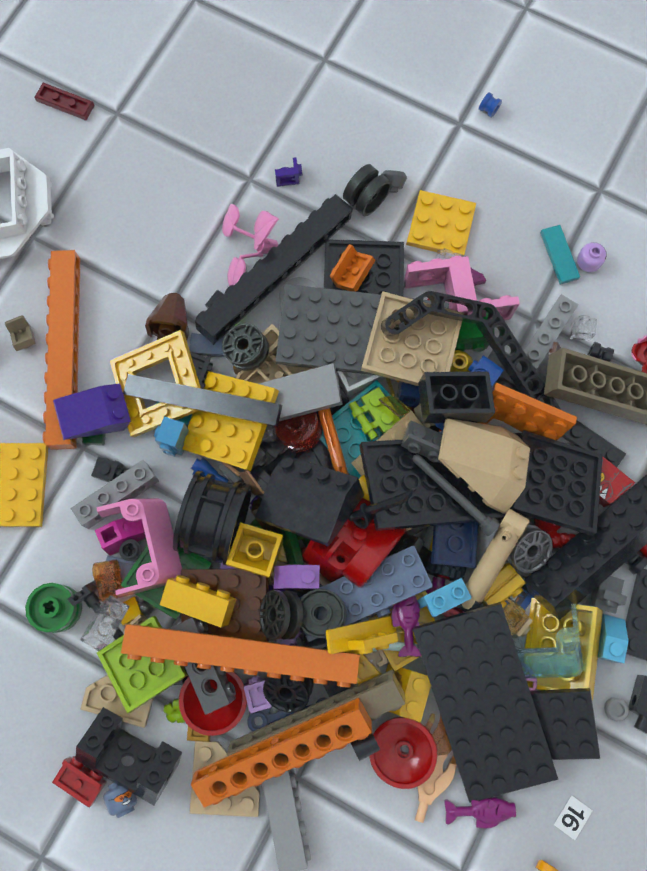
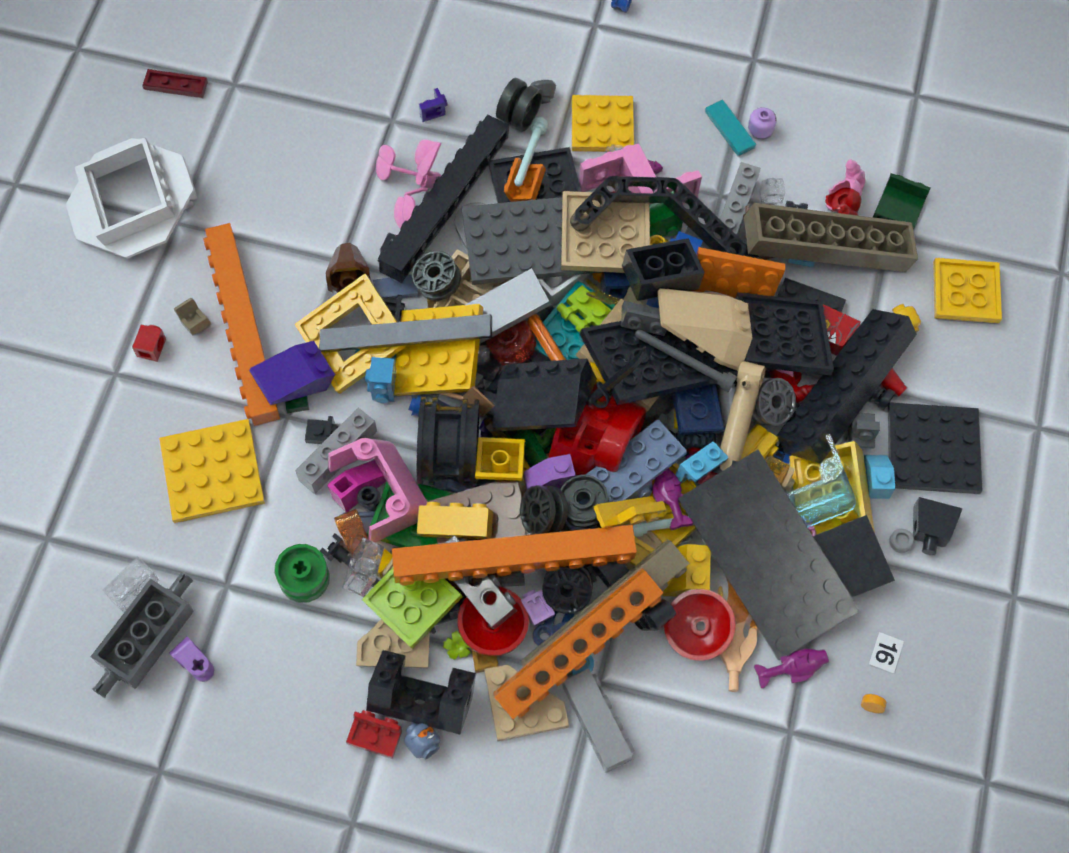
camera: 15 degrees left, 10 degrees down
none -> light aqua piece [514,117,548,186]

